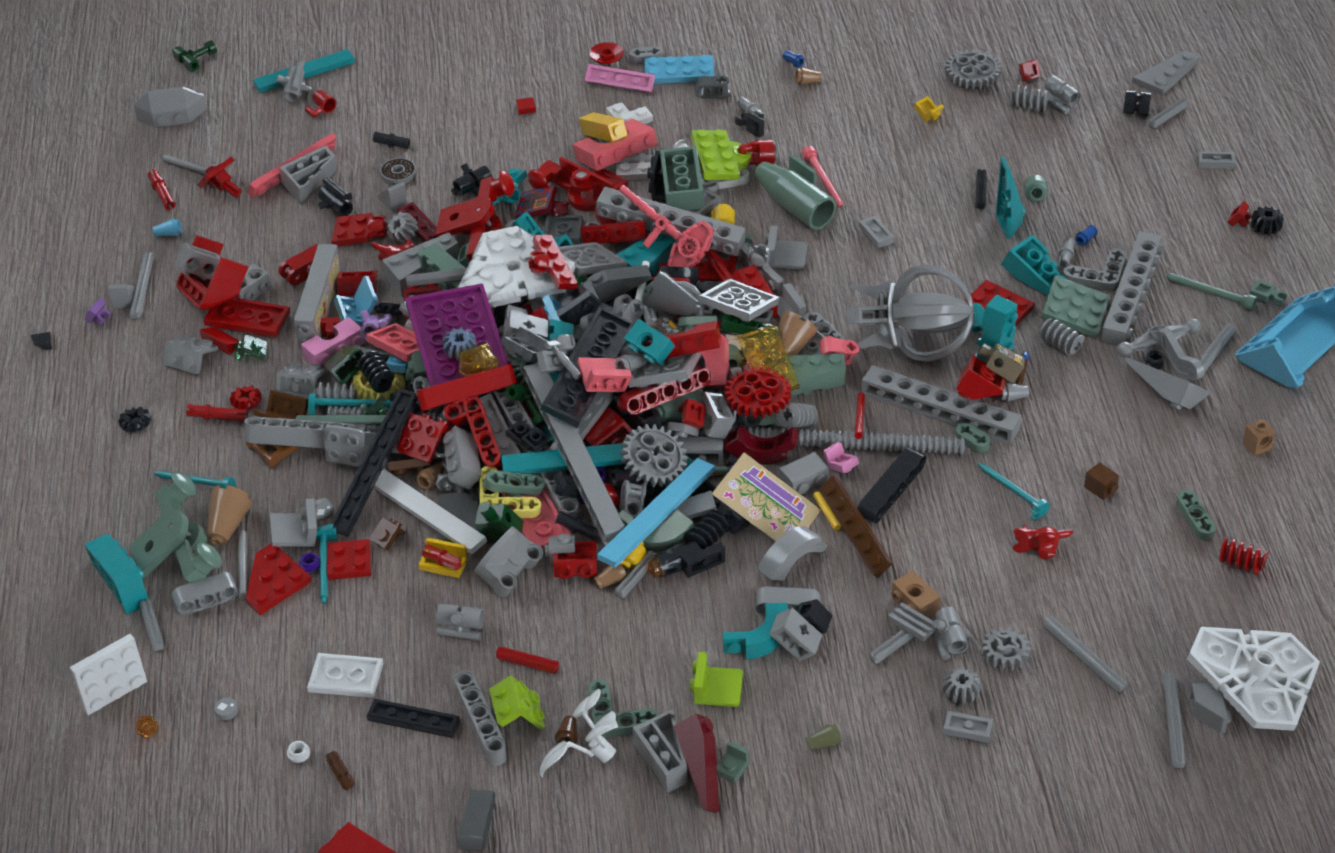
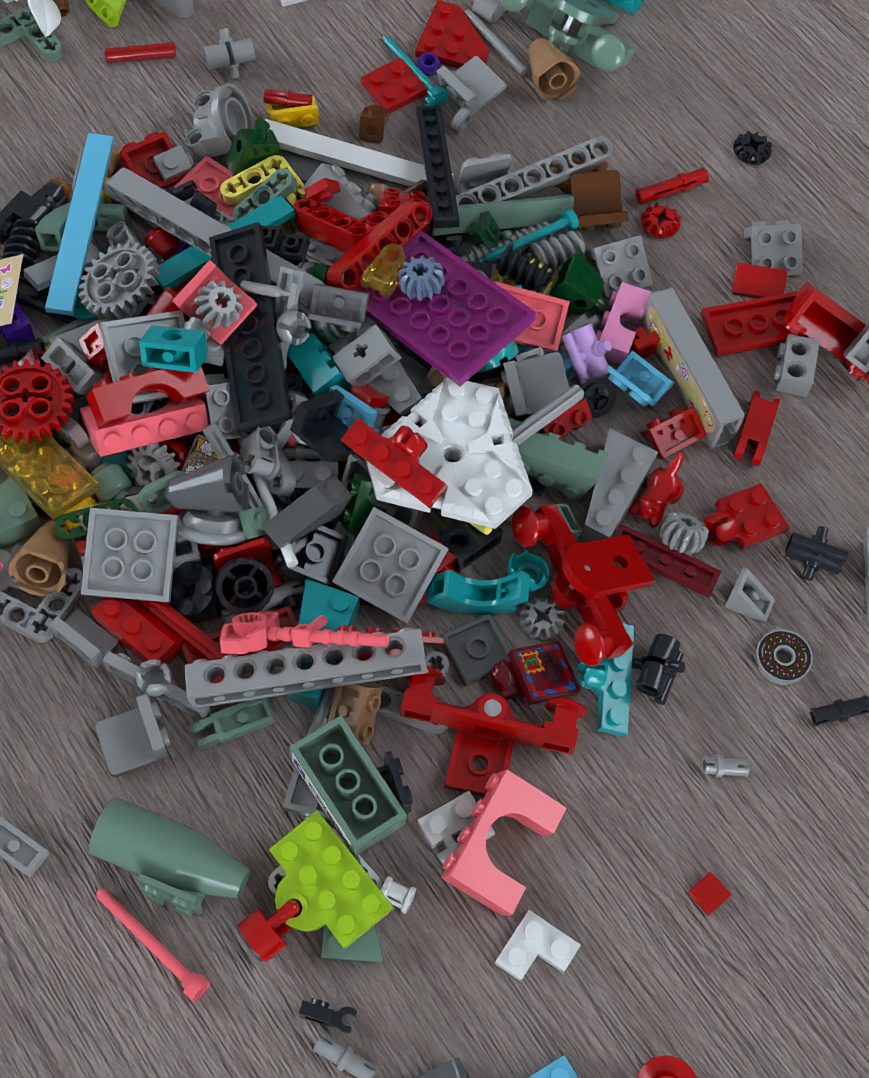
camera: 145 degrees right, 20 degrees up
teal piece [154,471,237,489] -> none
clear green bracket [235,335,267,361] -> none
yellow brick [578,112,628,142] -> none
bright pink plate [585,64,655,93] -> none
yellow head [711,204,735,224] -> none
none -> light grey gear [195,280,243,329]
none -> red plate [304,178,341,203]
none -> light grey pin [701,754,750,778]

